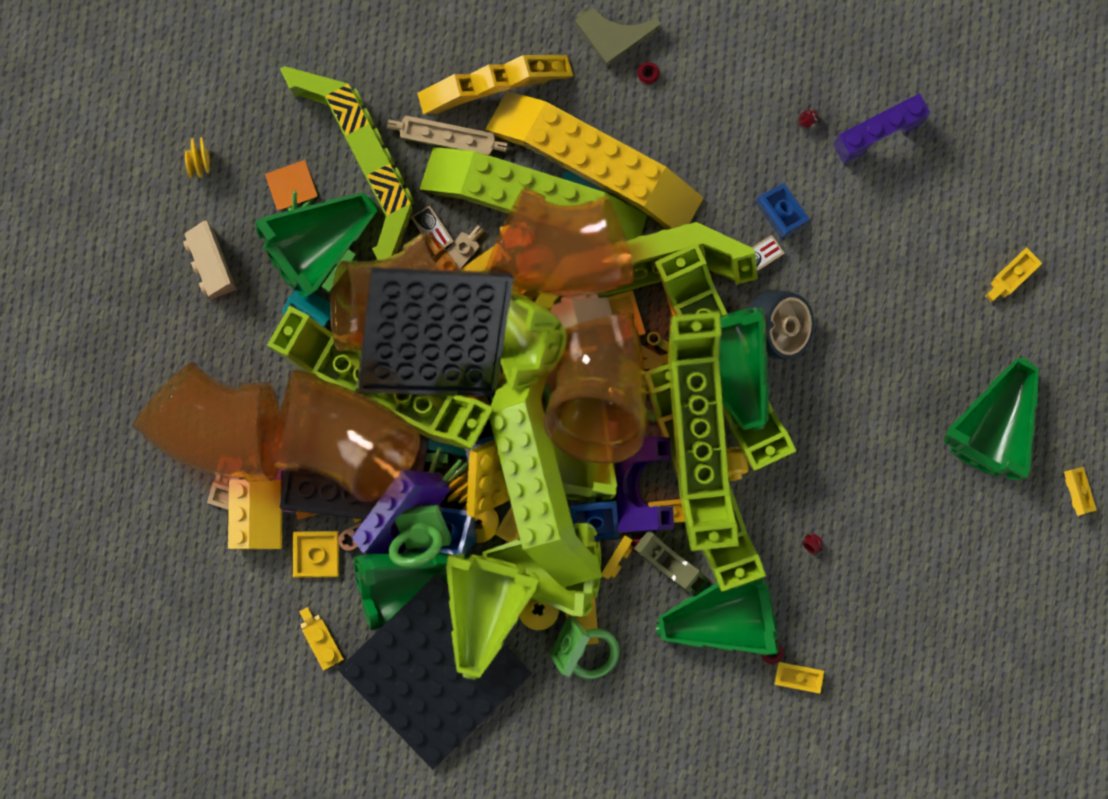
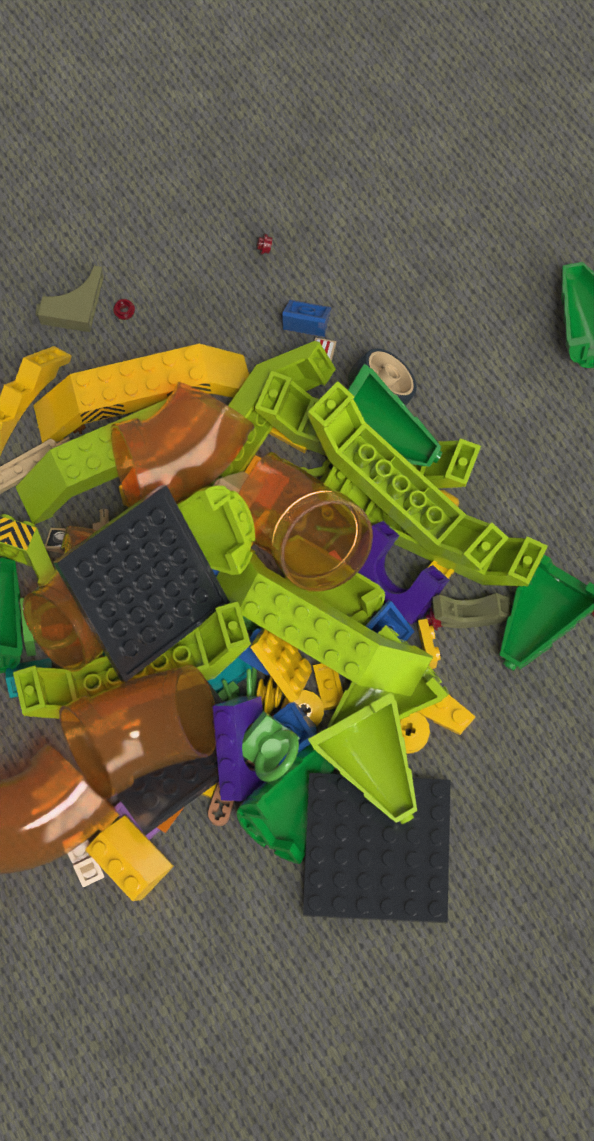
camera: 45 degrees left, 15 degrees down
yellow tile [293,531,339,578] -> none
yellow hinge [299,607,344,671] -> none
bright green tile [549,615,619,679] -> none
dark red plate [802,534,823,555] -> none
dark purple arch [833,93,930,164] -> none
yellow hinge [985,247,1042,302] -> none

